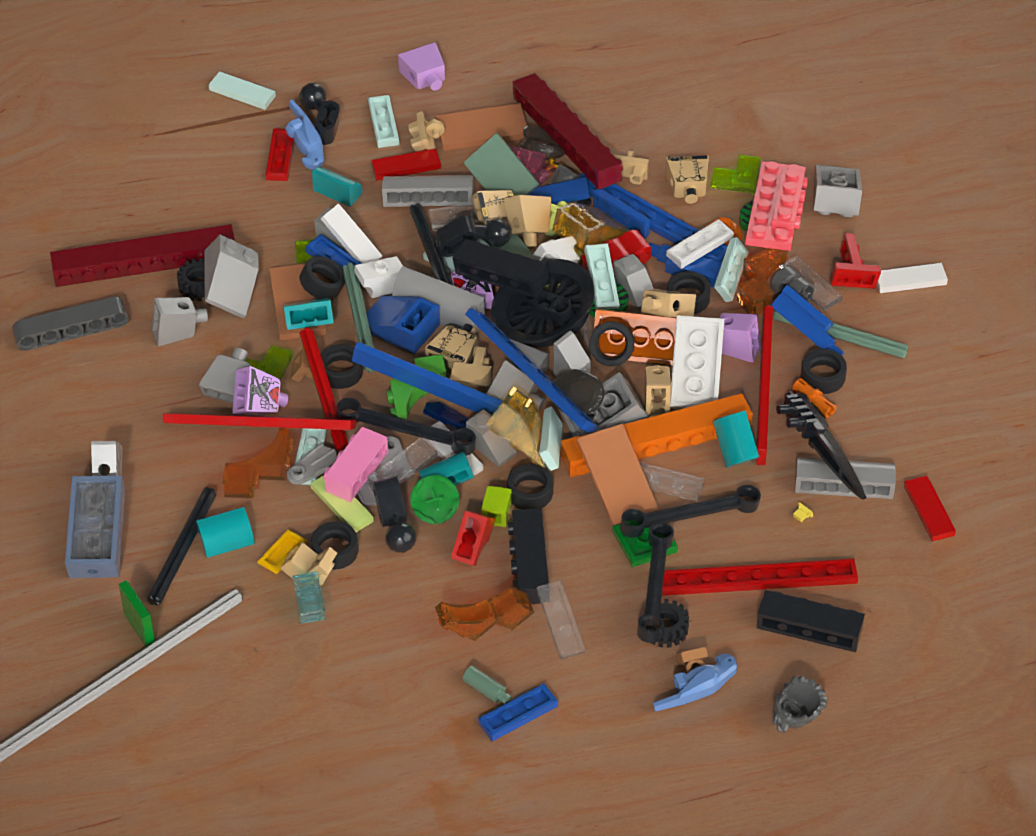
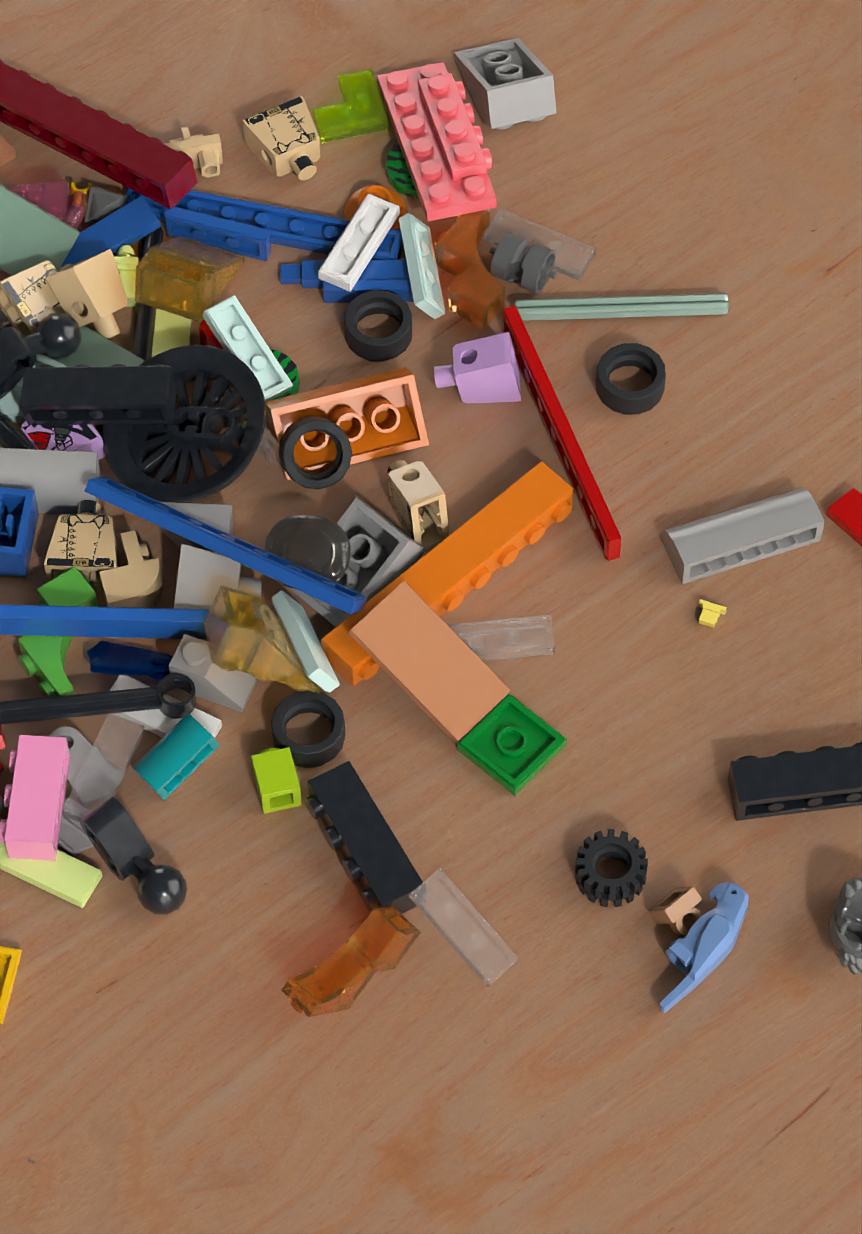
camera: 25 degrees left, 10 degrees up
tan brick [280,542,337,587] -> none
clear light blue brick [292,572,326,624] -> none
black tyre [311,521,359,570] -> none
green tile [410,475,459,524] -> none
red arch [451,511,496,566] -> none
sand green cylinder [462,665,511,704] -> none
blue tile [478,684,558,741] -> none
clear smoke piece [517,125,565,160] -> none
white brick [531,236,580,263] -> none
light grey slope [554,331,591,389] -> none
red brick [602,230,651,266] -> none
light grey slope [614,254,654,310] -> none
black piece [620,485,761,538] -> none
black piece [637,522,674,643] -> none
tan torso [641,289,696,317] -> none
red tile [662,559,858,596] -> none
white tile [670,315,724,409] -> none
teal brick [713,411,759,468] -> none
blue piece [770,285,844,356] -> none
black piece [776,391,866,500] -> none
orange pin [792,378,836,418] -> none
red bracket [830,233,881,289] -> none
white tile [877,263,948,293] -> none

